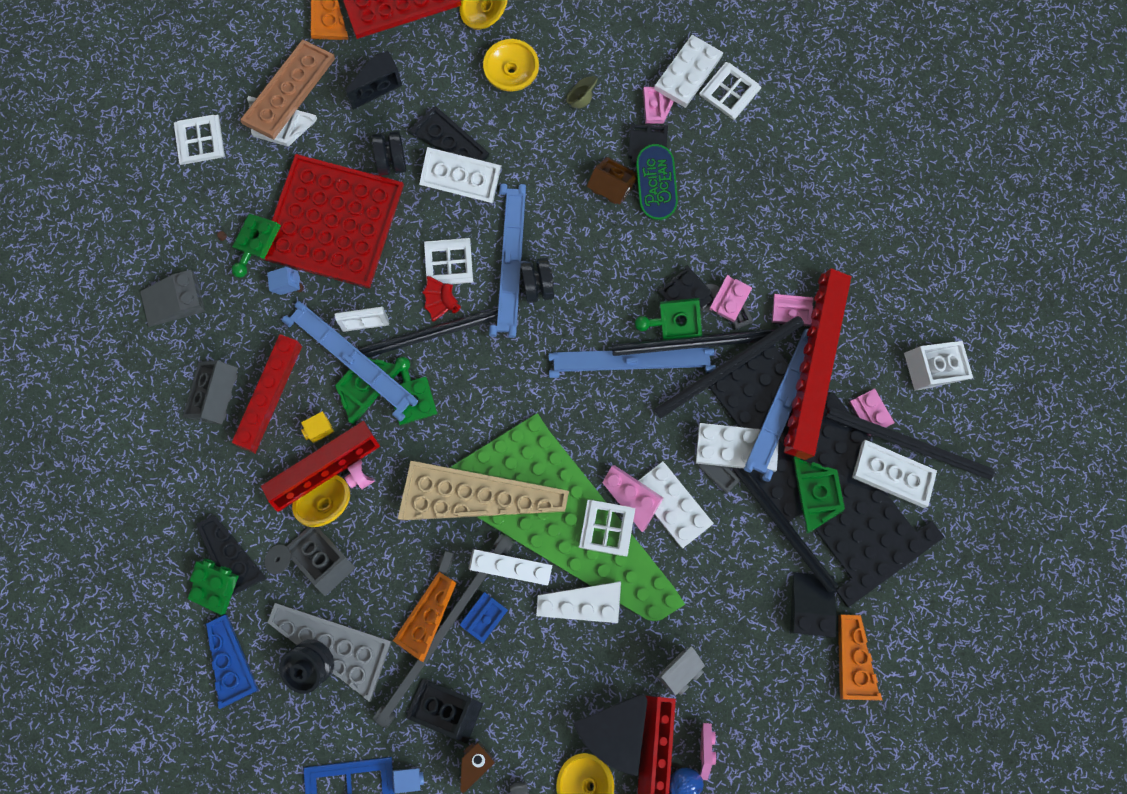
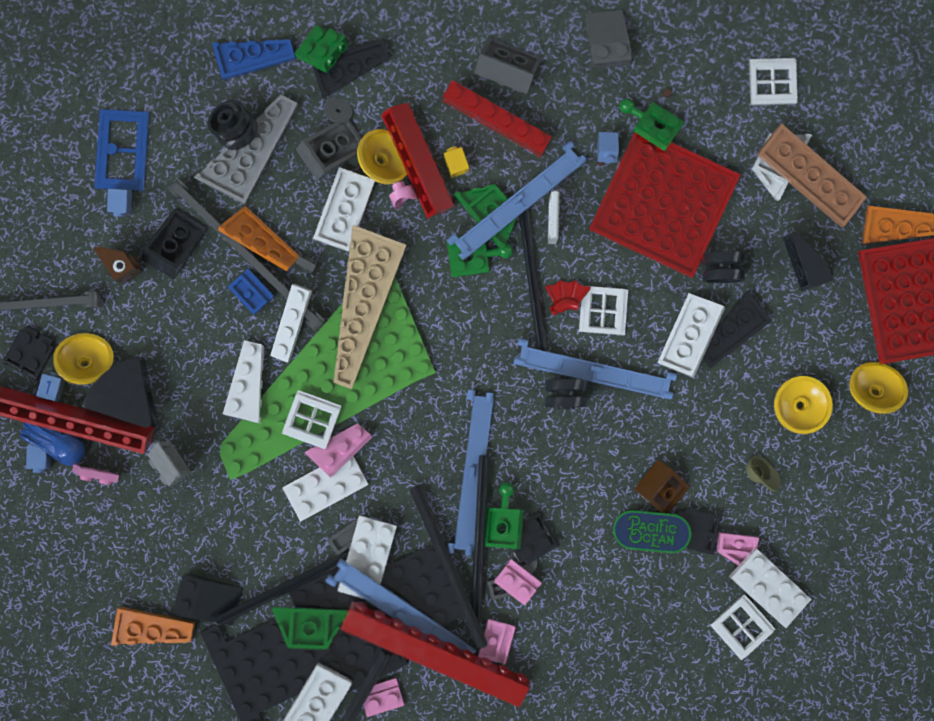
camera: 95 degrees right, 10 degrees up
none -> white plate [313,167,375,252]

